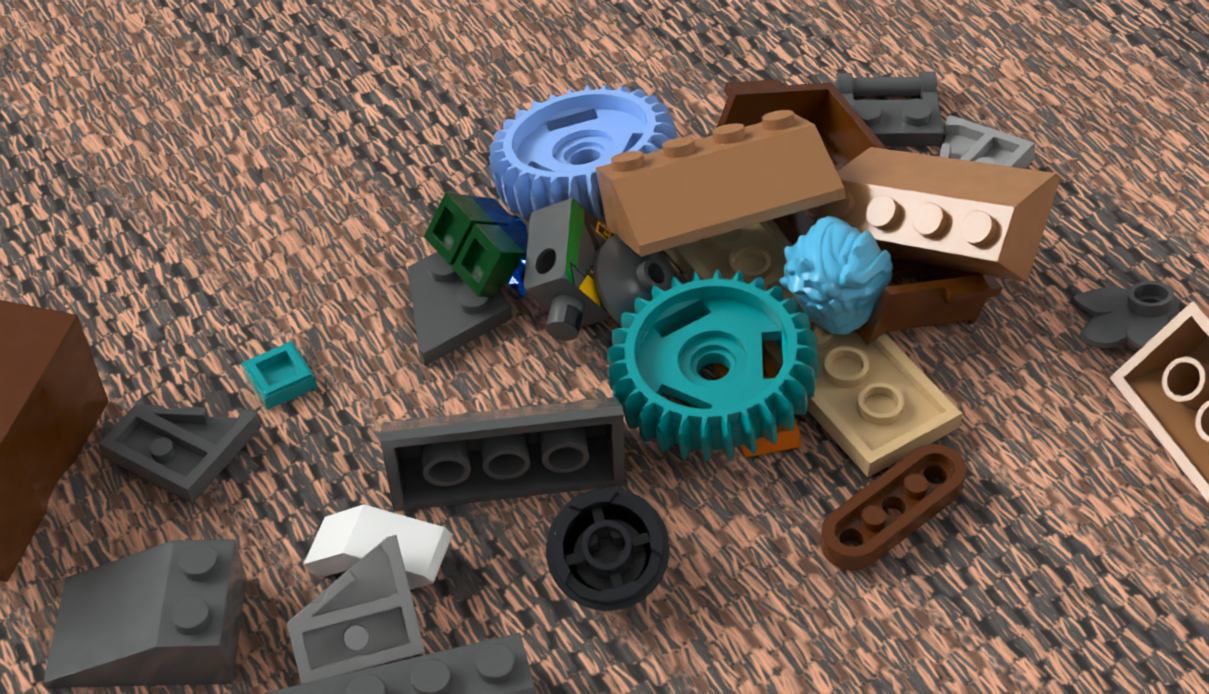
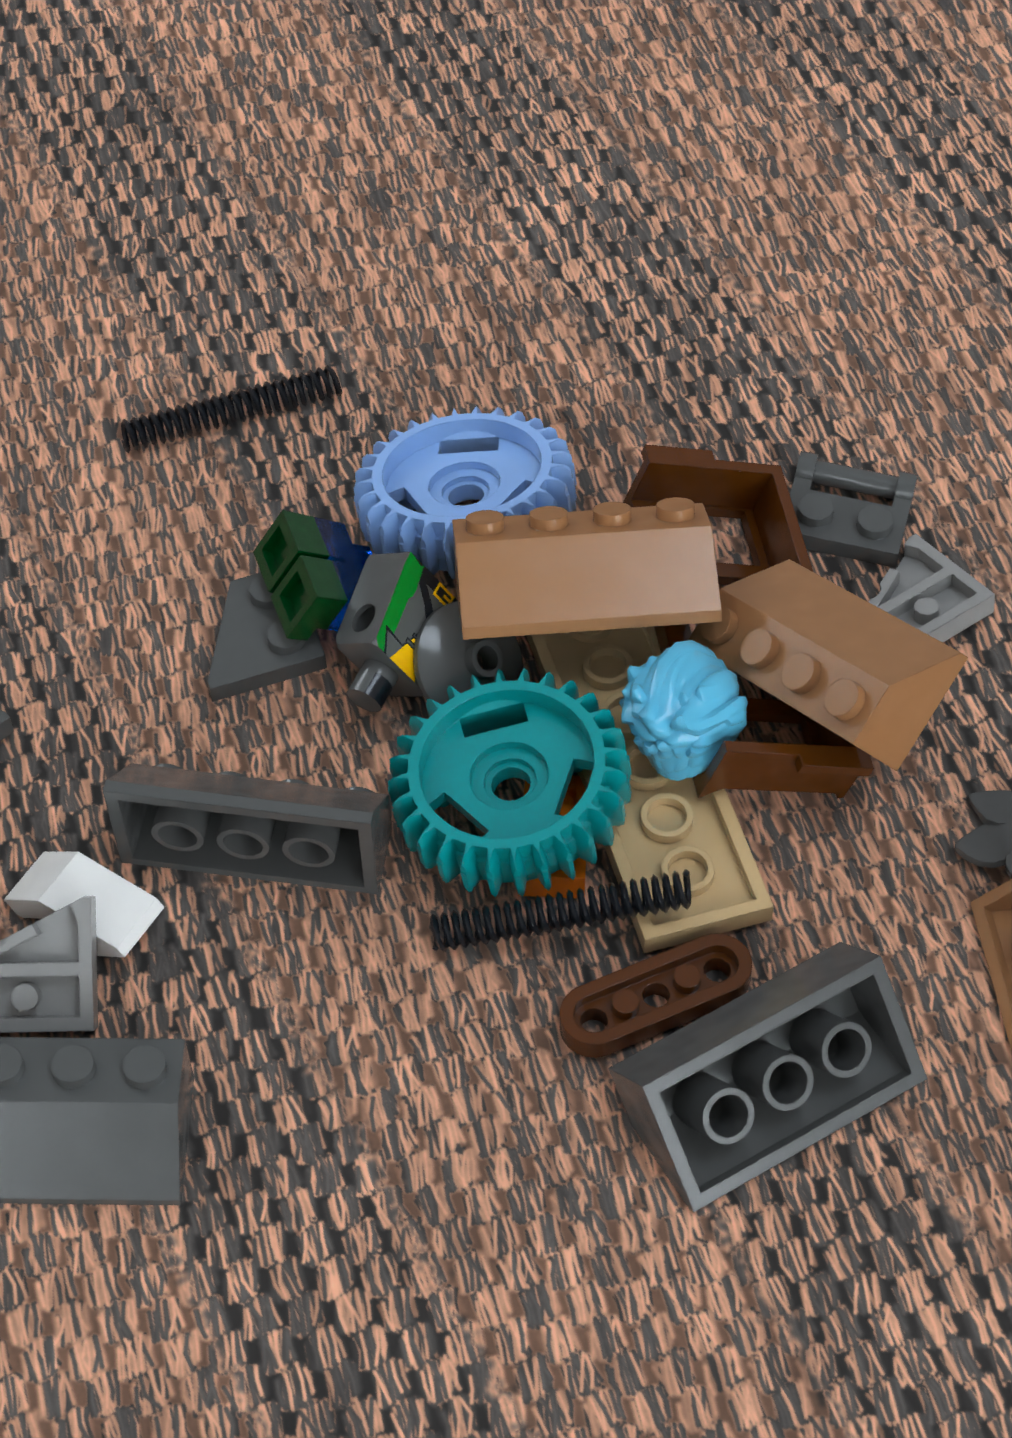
camera: 15 degrees right, 5 degrees up
teal tile [241,341,317,410] -> none
black cone [546,488,670,611] -> none
none -> black piece [121,365,342,453]
none -> black piece [430,869,691,952]
none -> dark grey slope [608,942,928,1212]

